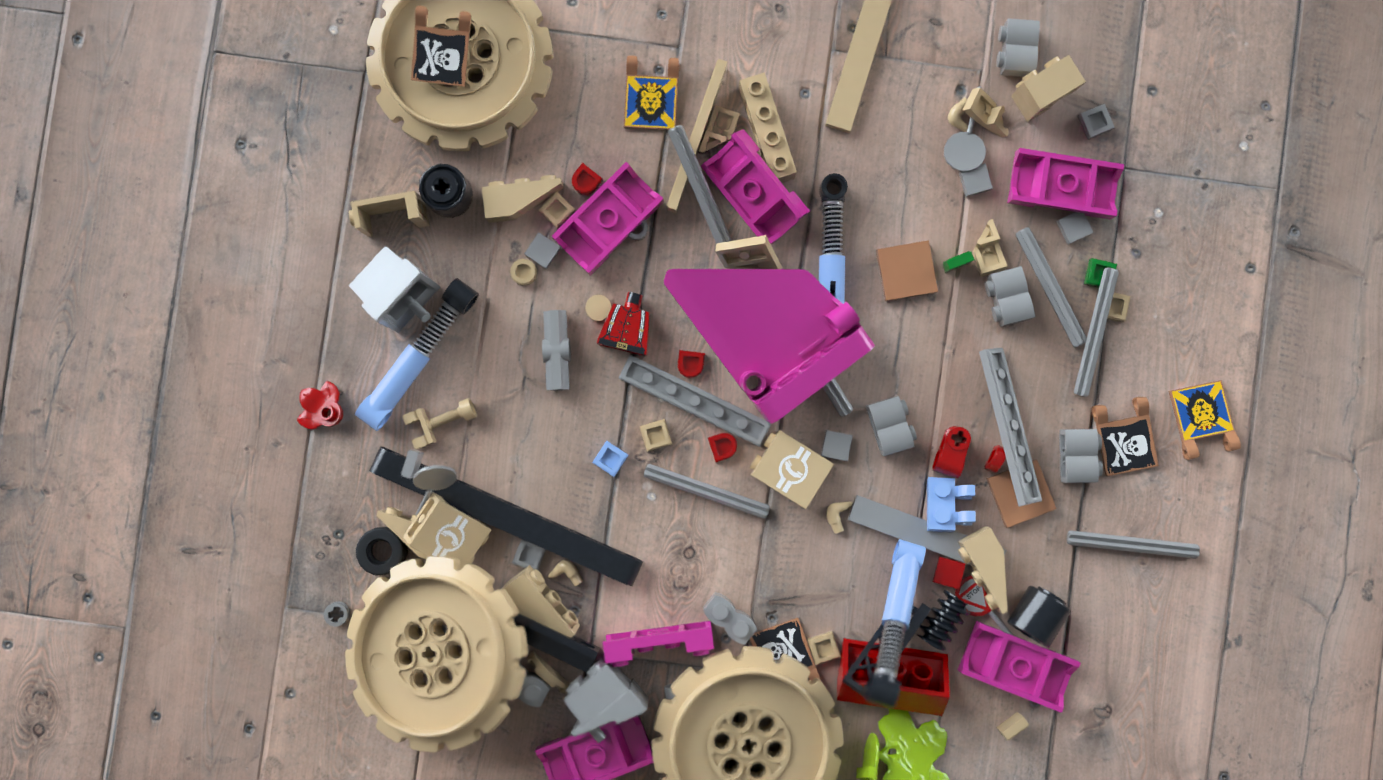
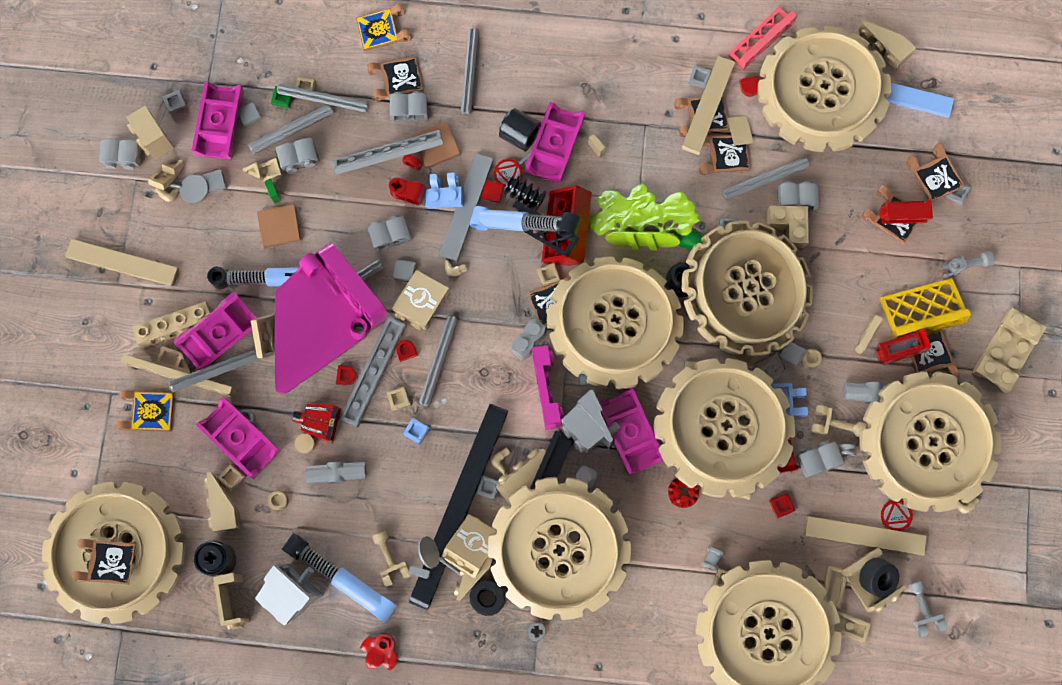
camera: 90 degrees left, 10 degrees down
light grey tile [524,233,561,269] -> none
tan tile [527,650,570,693] -> none
red tile [572,163,603,195] -> none
tan slope [957,526,1008,614] -> none

